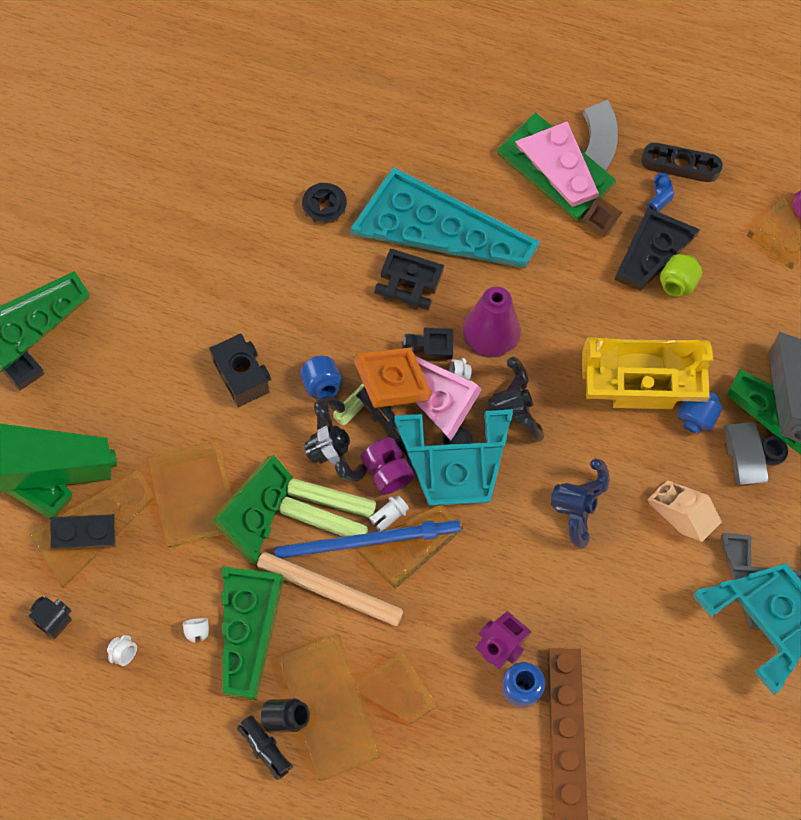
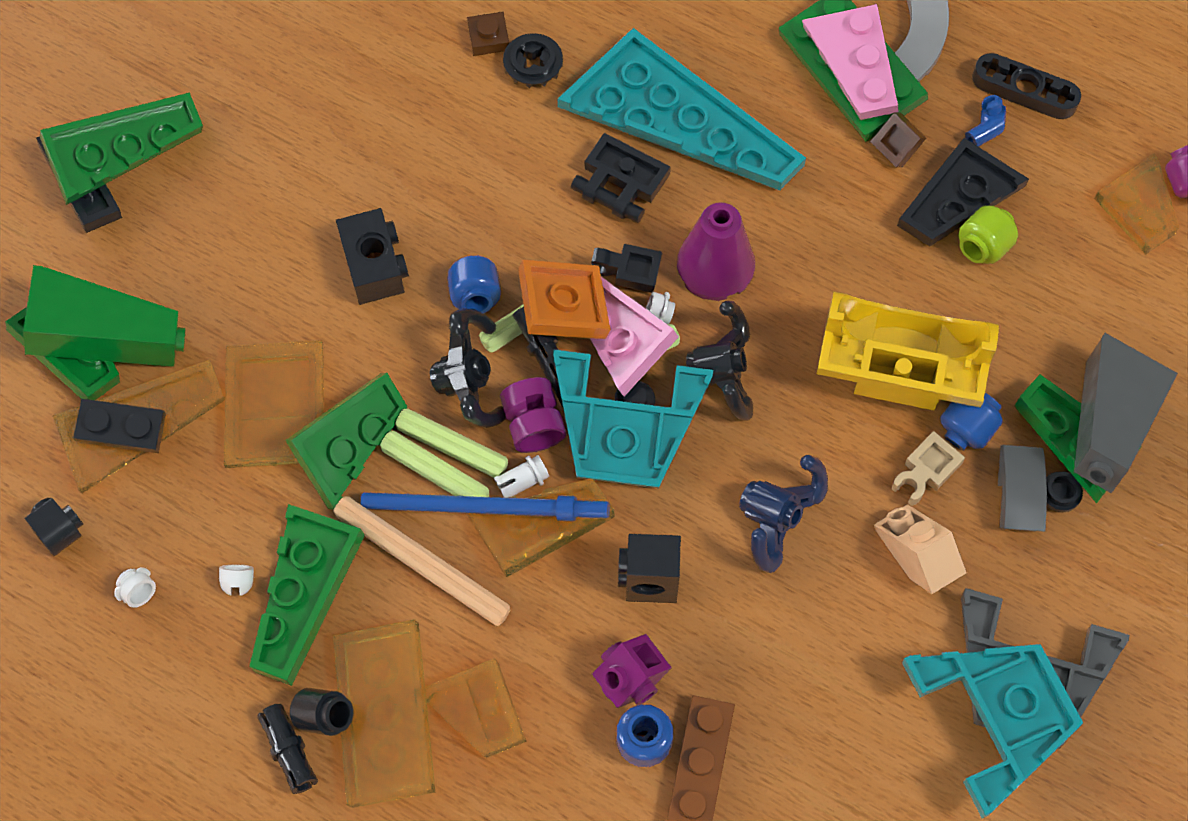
camera: 15 degrees right, 0 degrees up
none -> reddish brown plate [467,11,509,56]
none -> black brick [618,534,681,603]
none -> tan plate [892,431,965,506]

